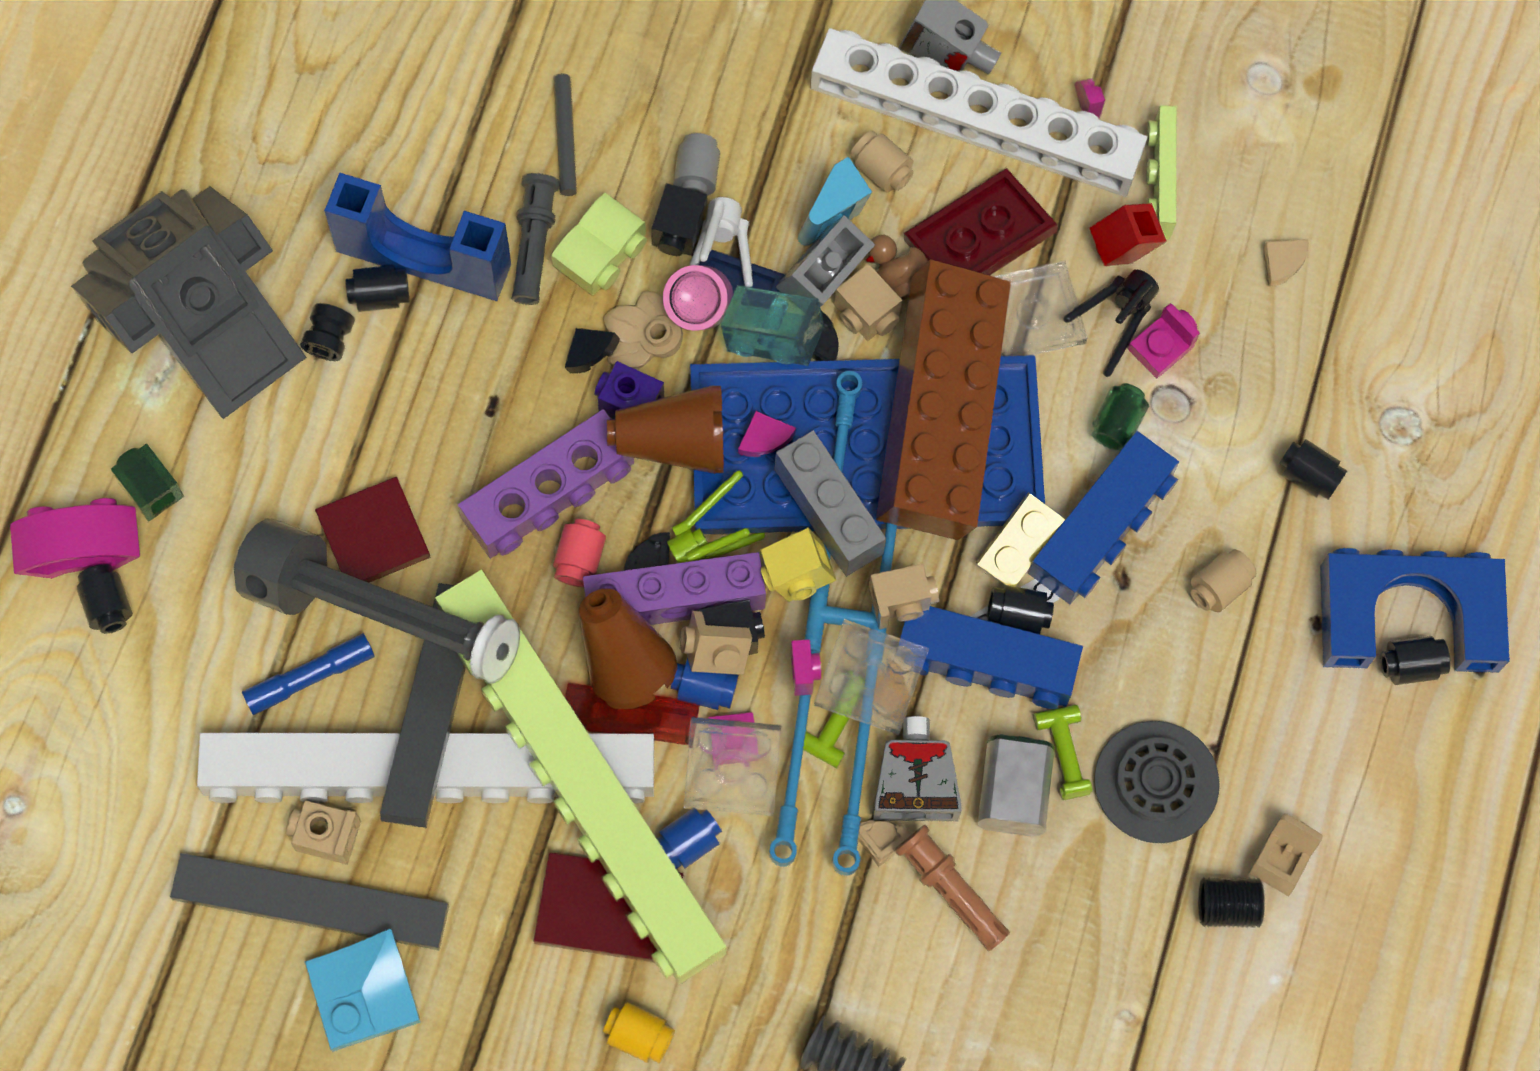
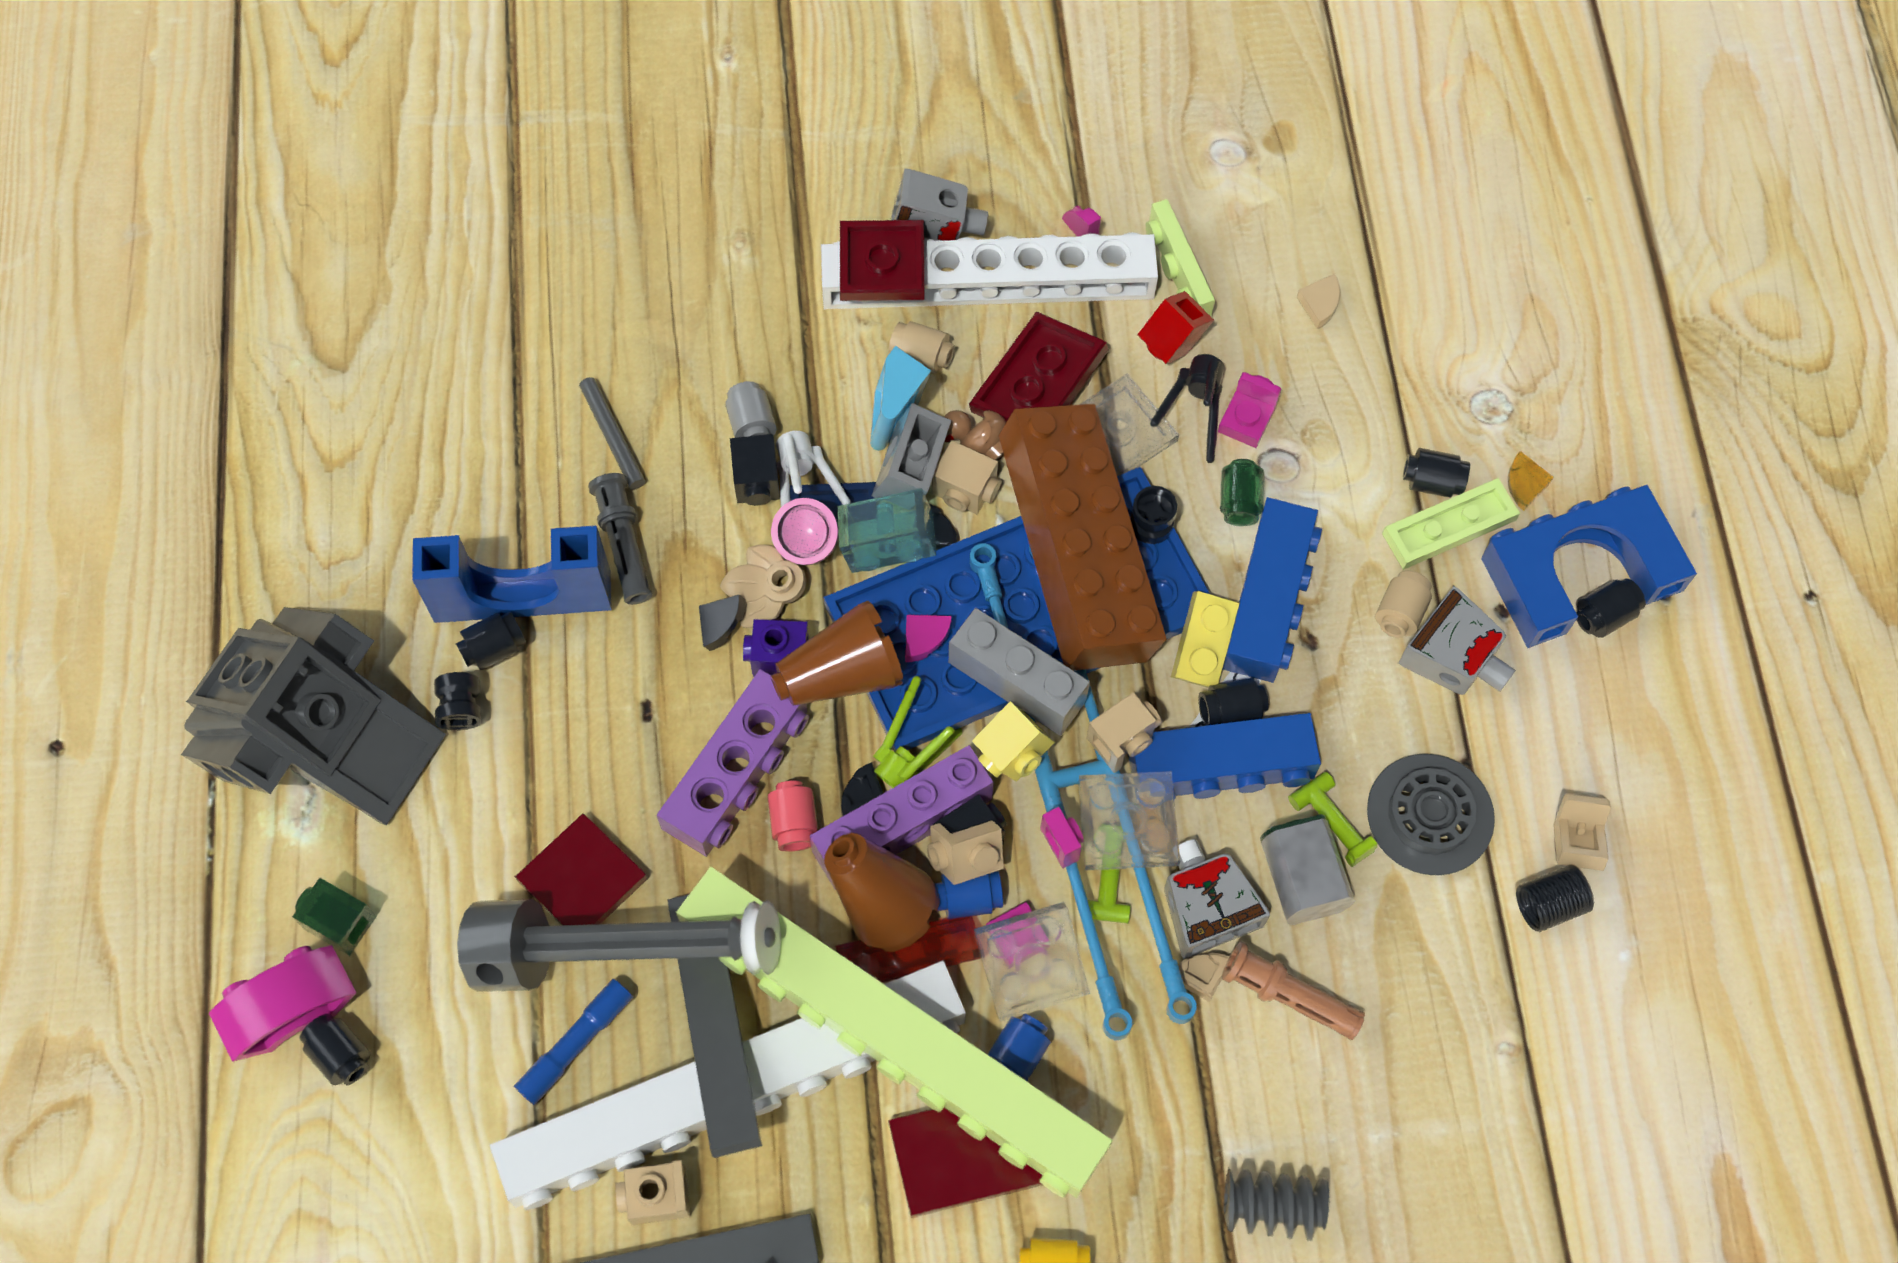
camera: 20 degrees left, 5 degrees down
yellowish green brick [551,193,647,296] -> none
none -> dark red tile [840,220,925,301]
none -> black wheel [1130,486,1177,544]
none -> yellowish green plate [1382,478,1520,570]
none -> light grey torso [1398,586,1516,695]
none -> clear yellow tile [1508,451,1554,511]

